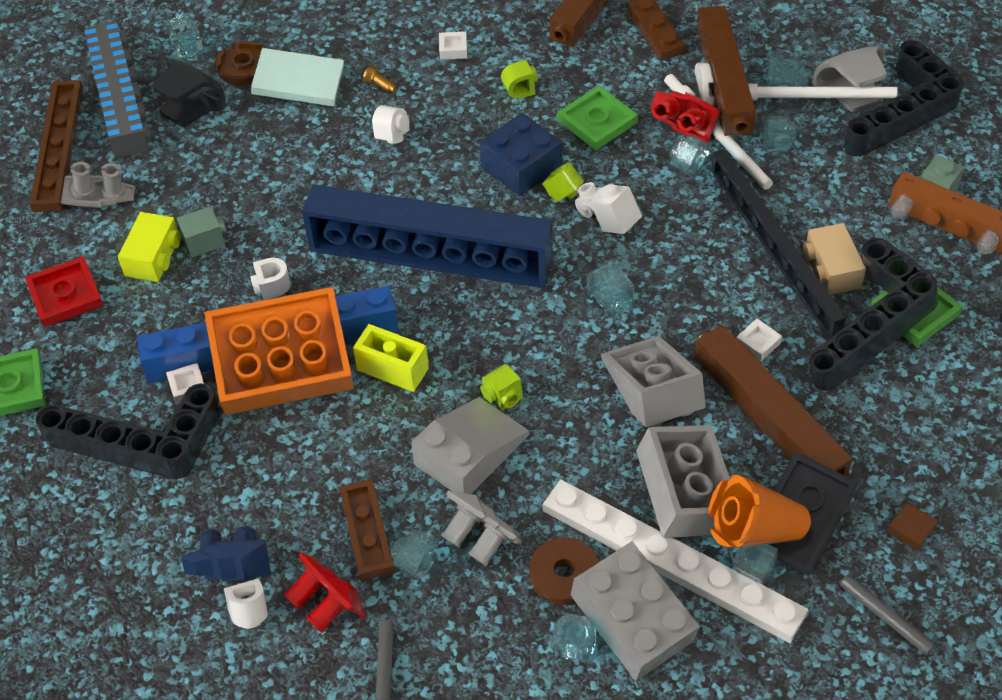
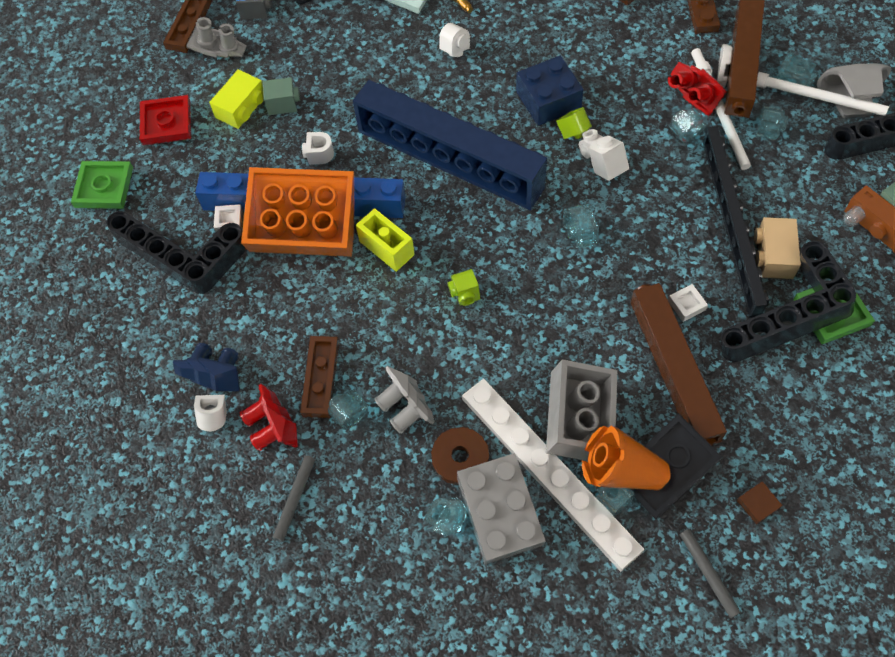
camera: 20 degrees right, 10 degrees up
light grey slope [411,397,530,494] -> none
lime plate [501,60,538,99] -> none
bright green plate [557,86,638,151] -> none
light grey slope [601,336,706,427] -> none

